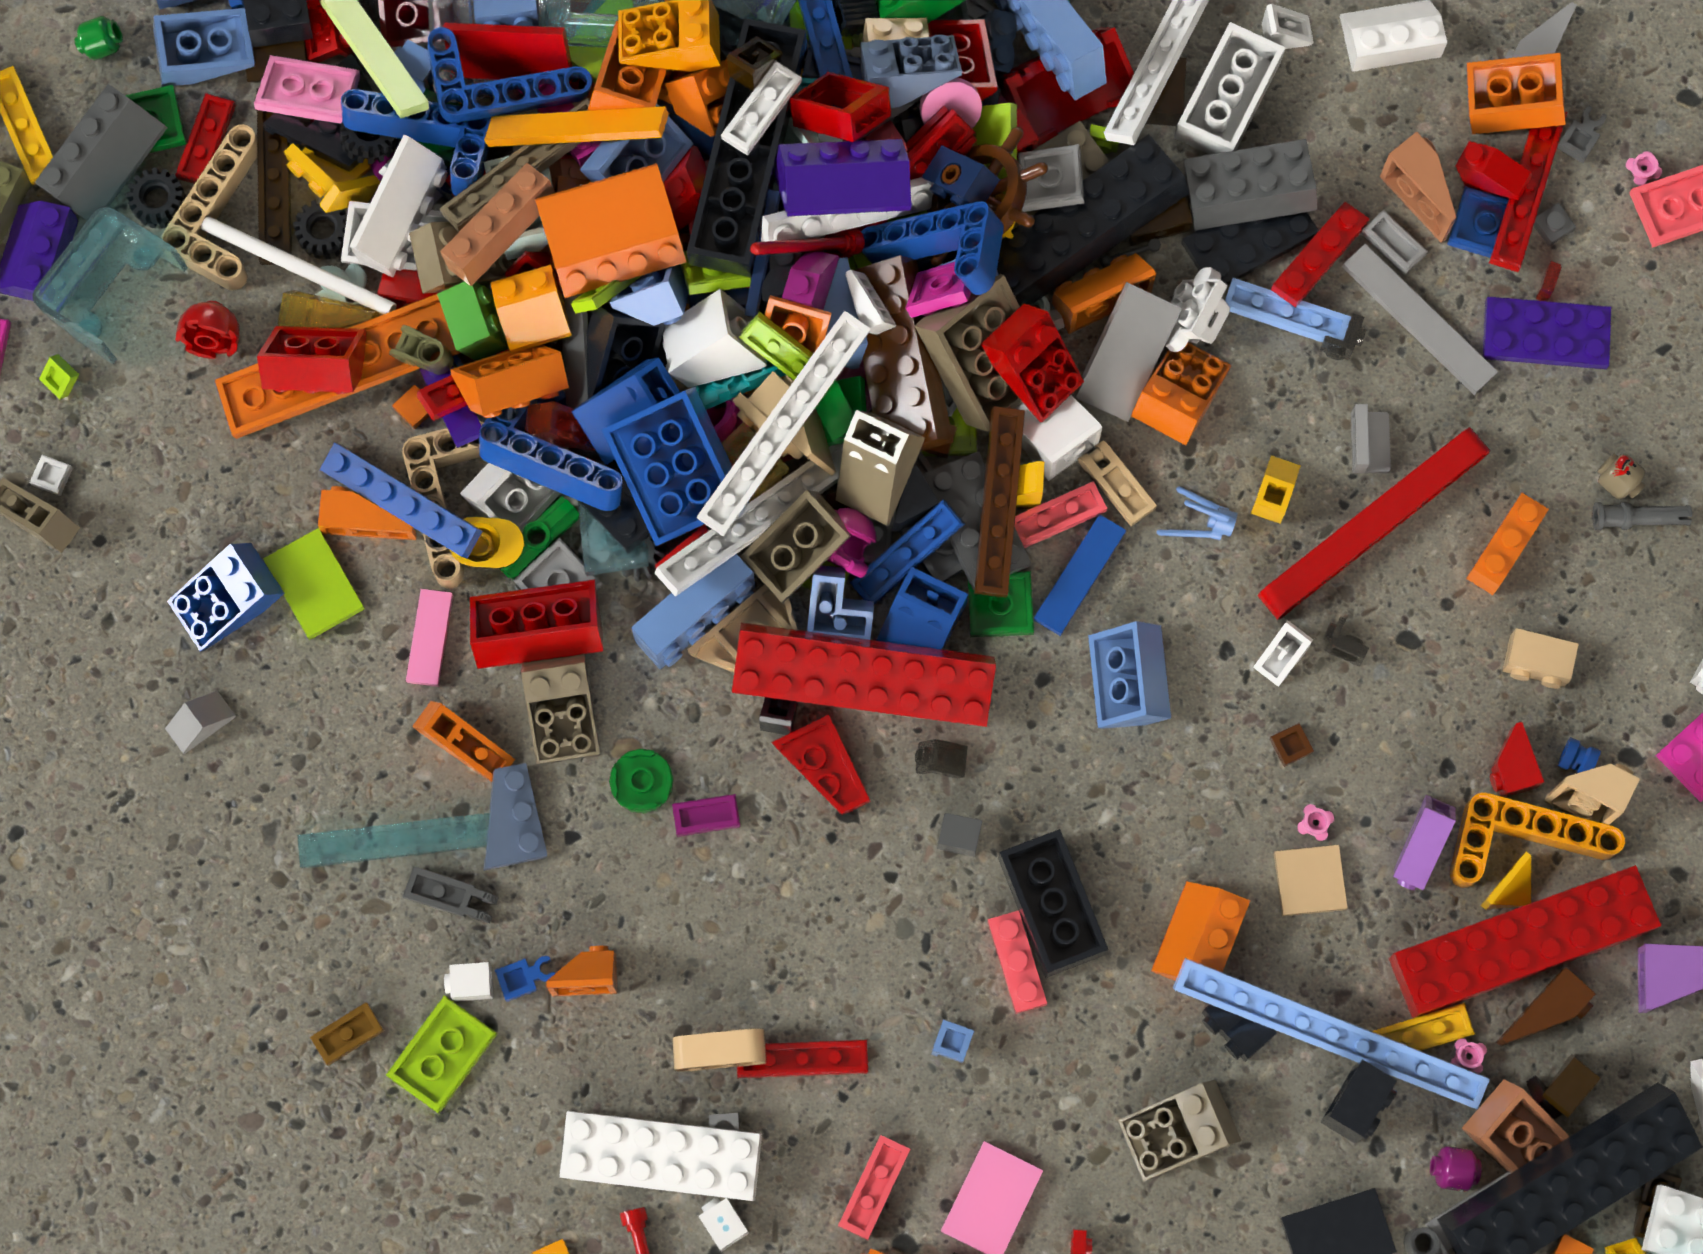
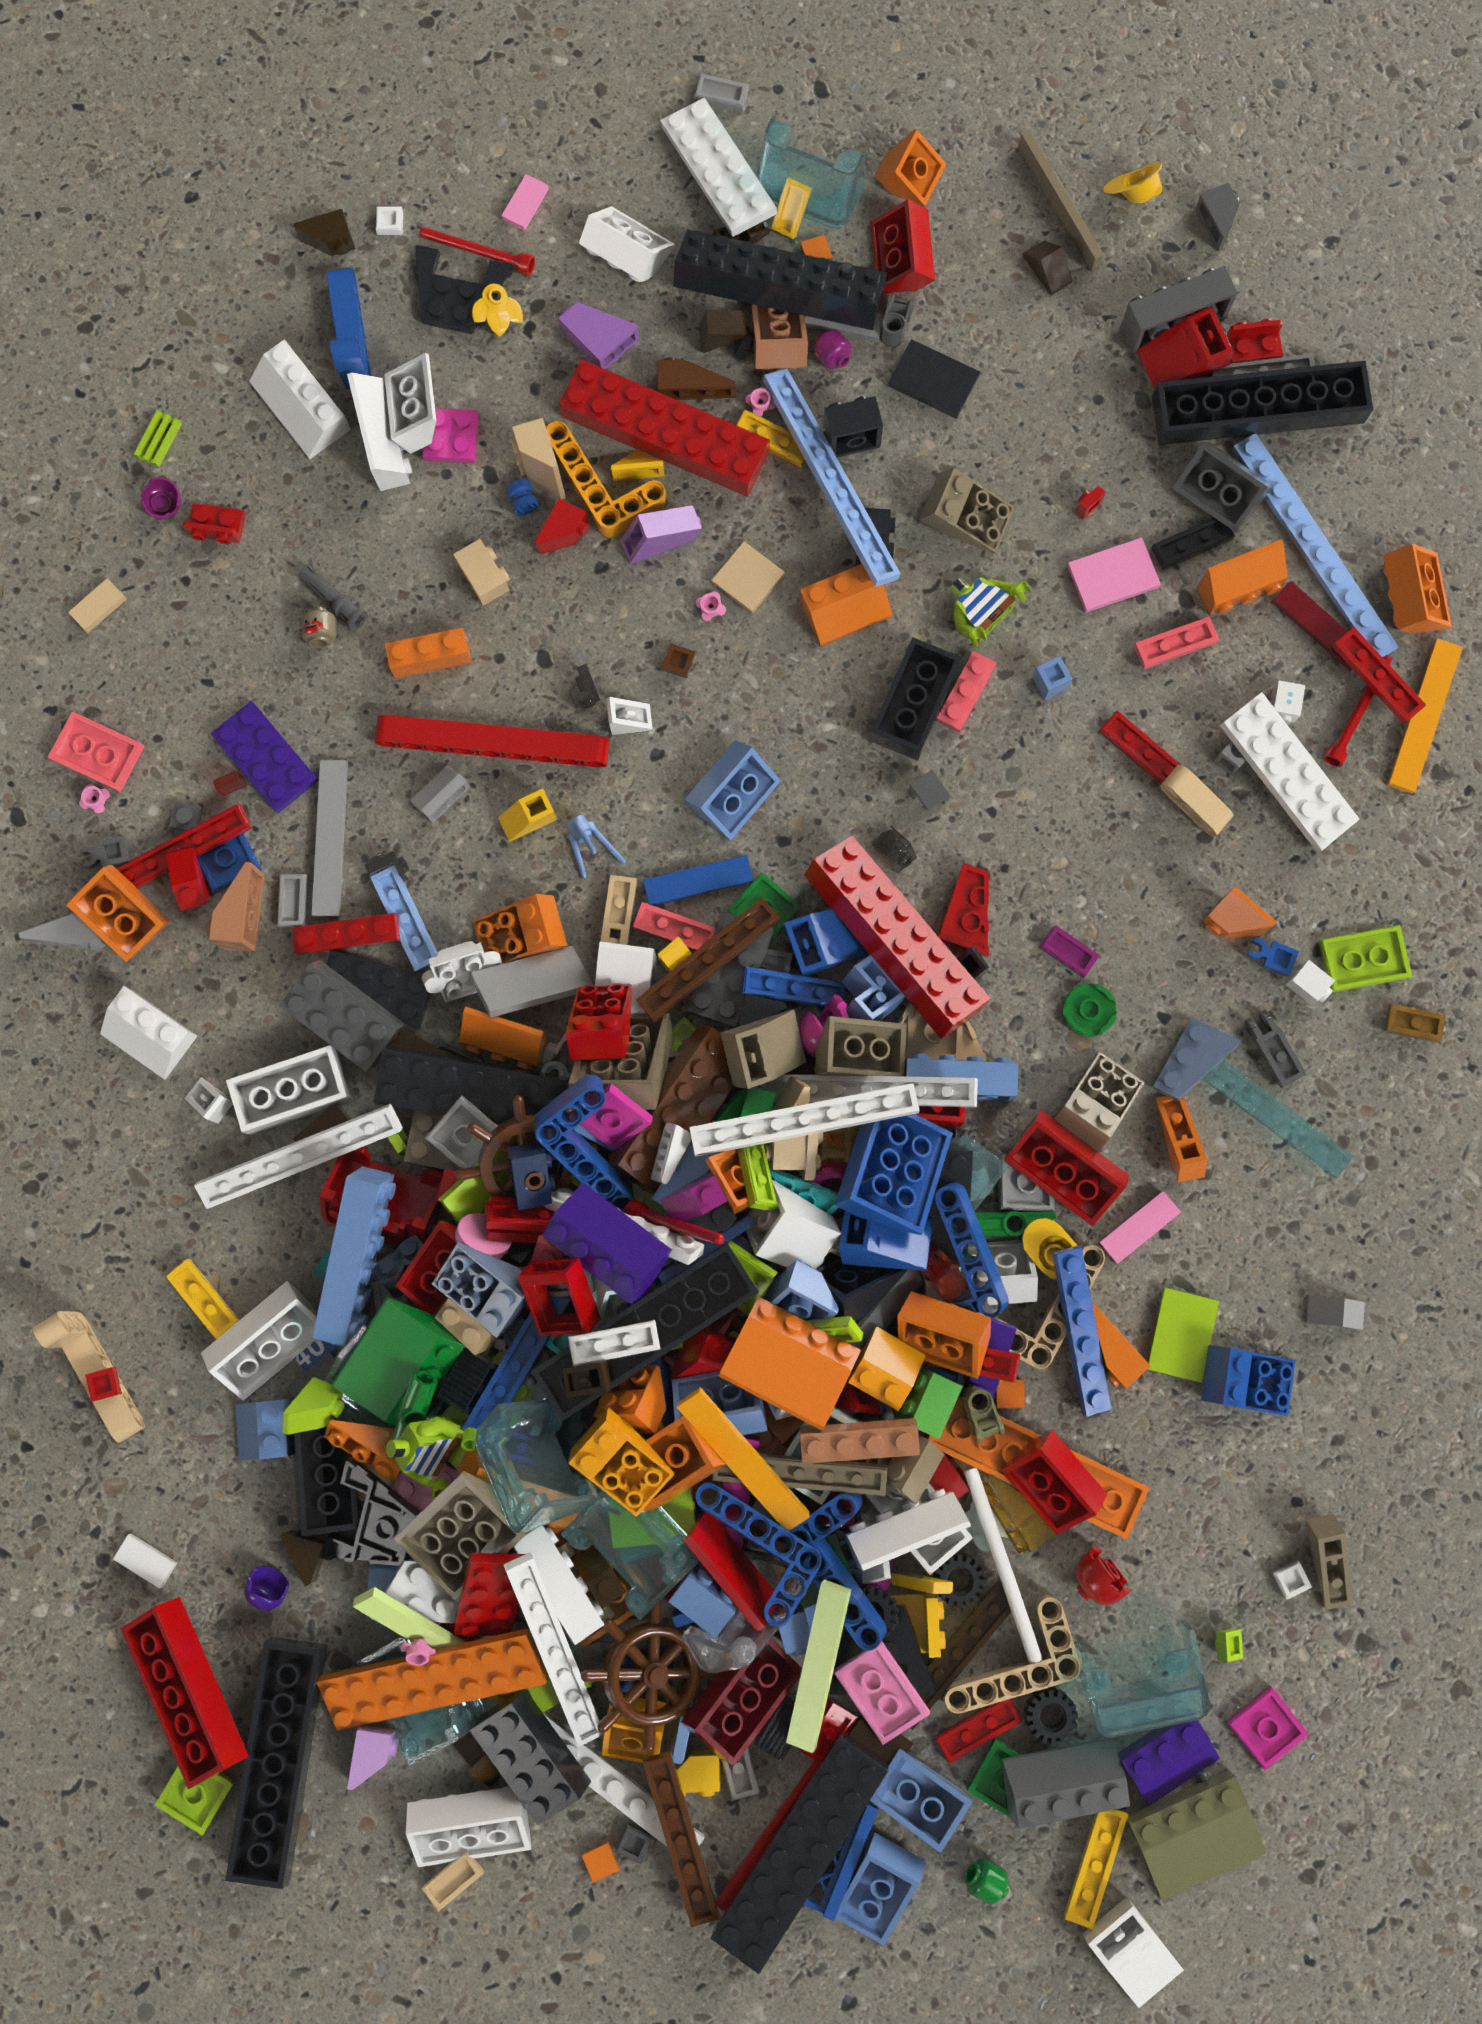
camera: 130 degrees left, 5 degrees up
none -> torso [950,577,1032,647]

